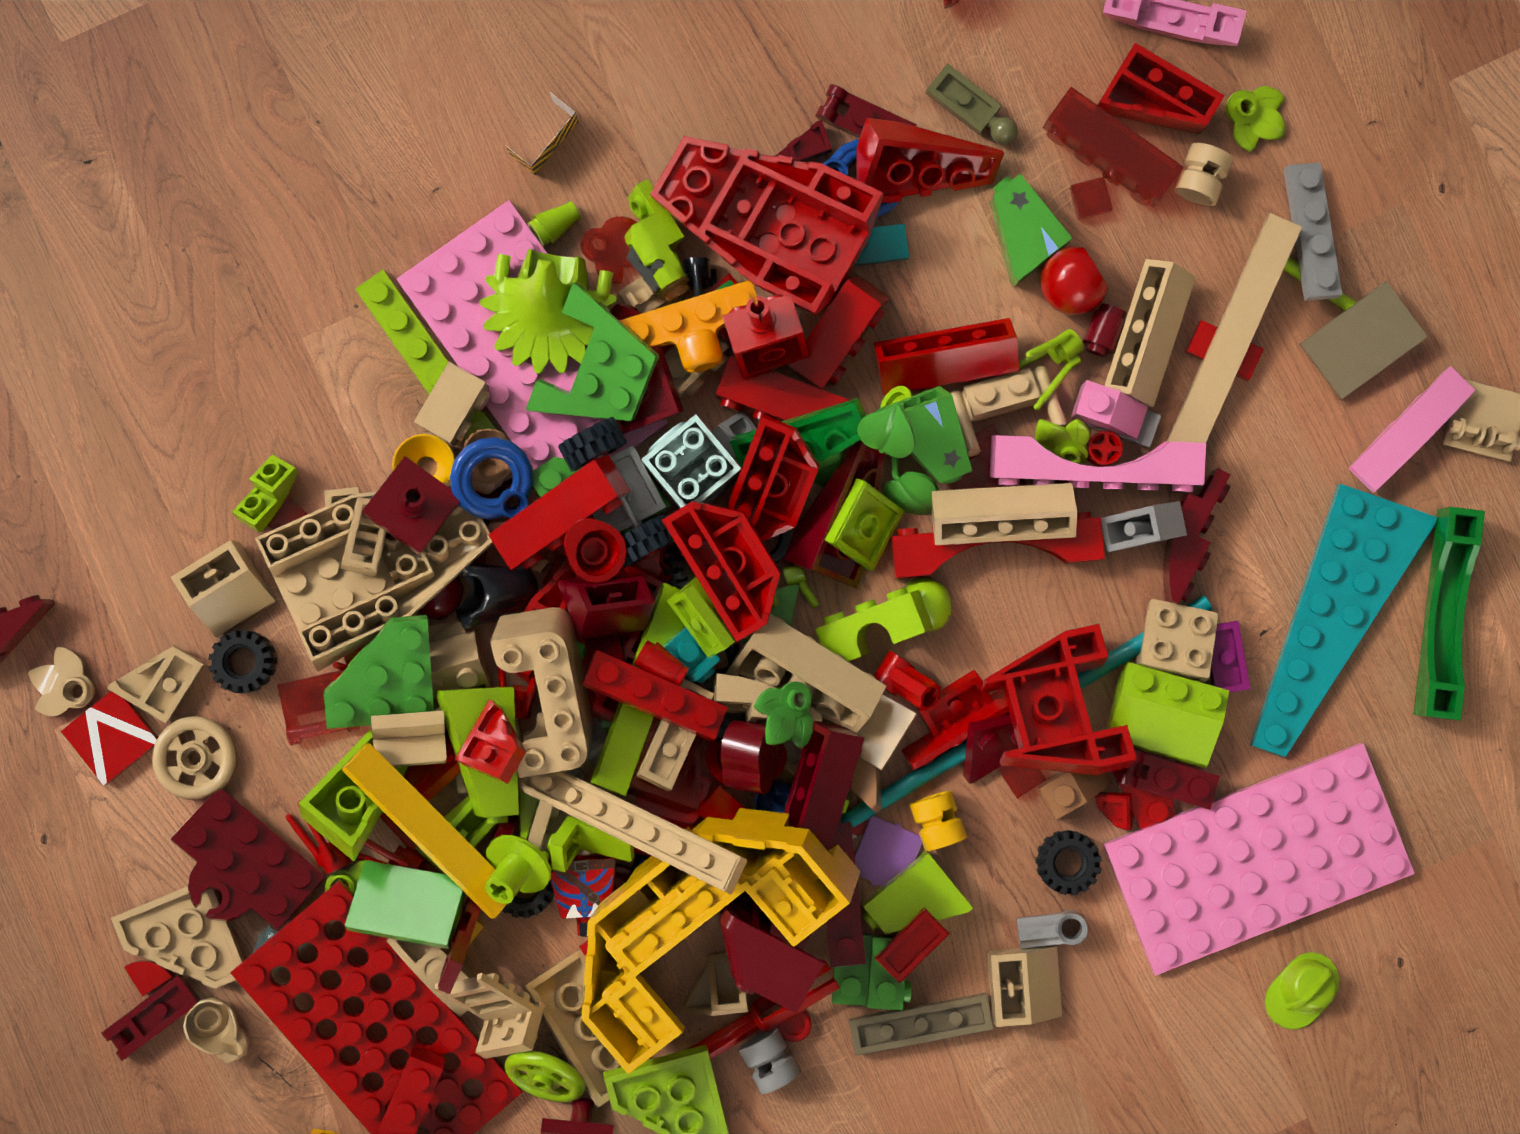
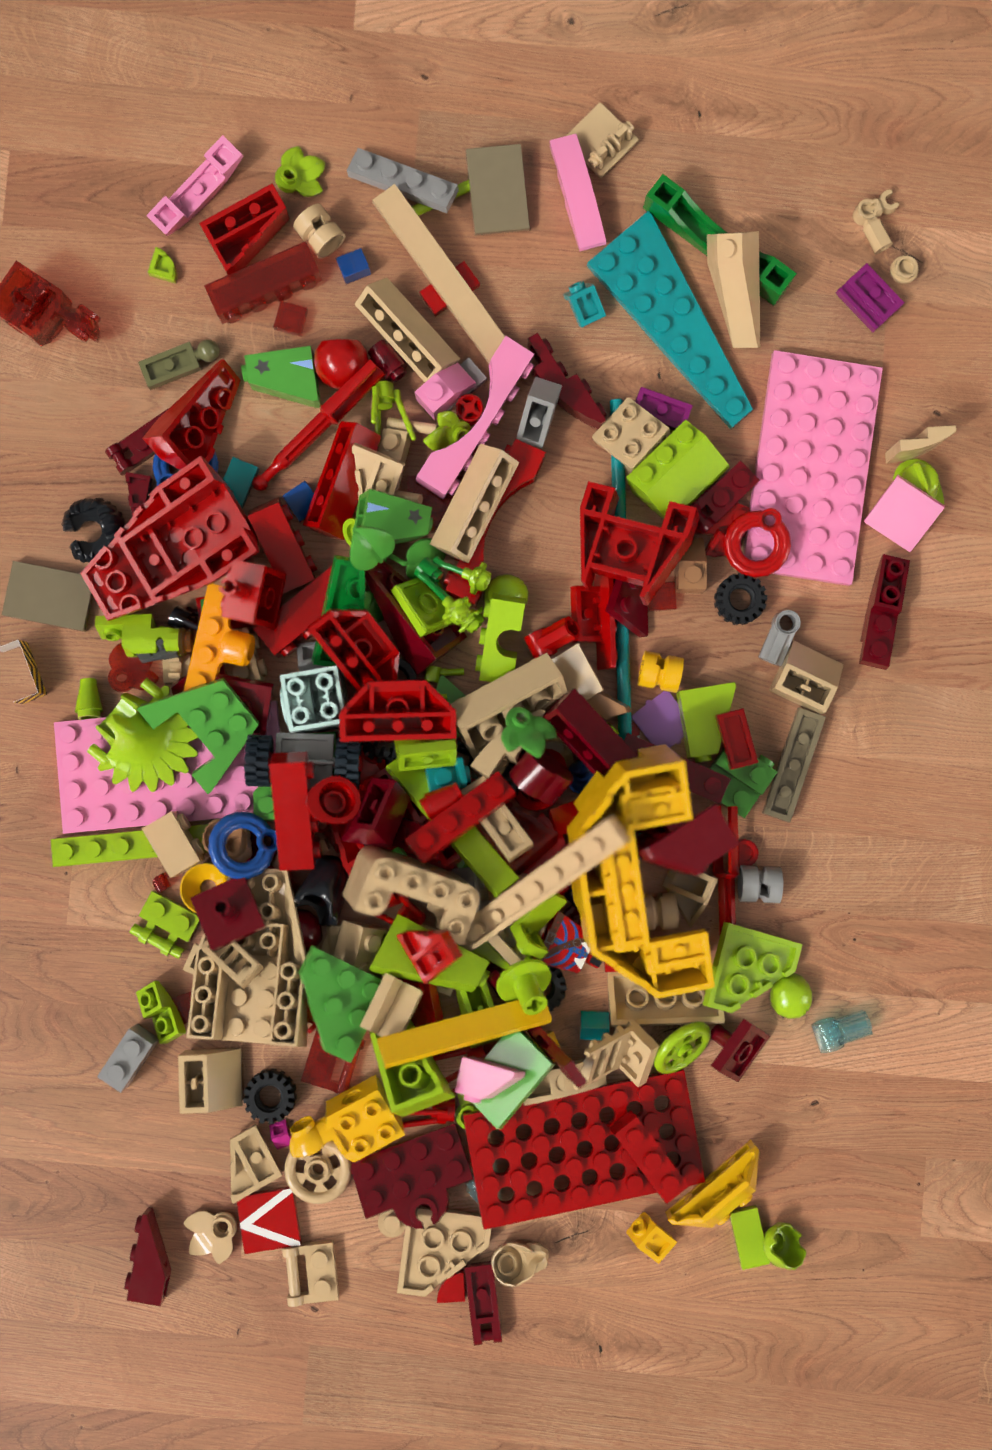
camera: 60 degrees left, 0 degrees up
none -> dark tan tile [1,561,93,632]
none -> black piece [61,498,125,563]
none -> light grey brick [97,1024,159,1093]
none -> lime plate [129,891,200,959]
none -> lime tile [148,247,177,284]
none -> clear red hand [153,872,171,893]
none -> red piece [252,359,385,491]
none -> dark pink piece [269,1119,291,1150]
none -> tan plate [282,1240,339,1307]
none -> blue slope [283,481,314,522]
none -> yellow brick [289,1075,405,1162]
none -> blue slope [336,248,371,284]
none -> tan wing [352,443,406,500]
none -> tan plate [378,1210,406,1237]
none -> lime plant [414,556,492,633]
none -> bright pink slope [455,1057,525,1103]
none -> teal bracket [563,281,606,328]
none -> teal slope [580,1011,610,1040]
none -> tan wheel [643,892,679,931]
none -> tan wedge [707,231,760,348]
none -> red piece [723,508,791,577]
none -> magenta plate [835,263,905,333]
none -> dark red slope [859,554,910,670]
none -> bright pink tile [864,475,945,552]
none -> tan slope [885,426,956,464]

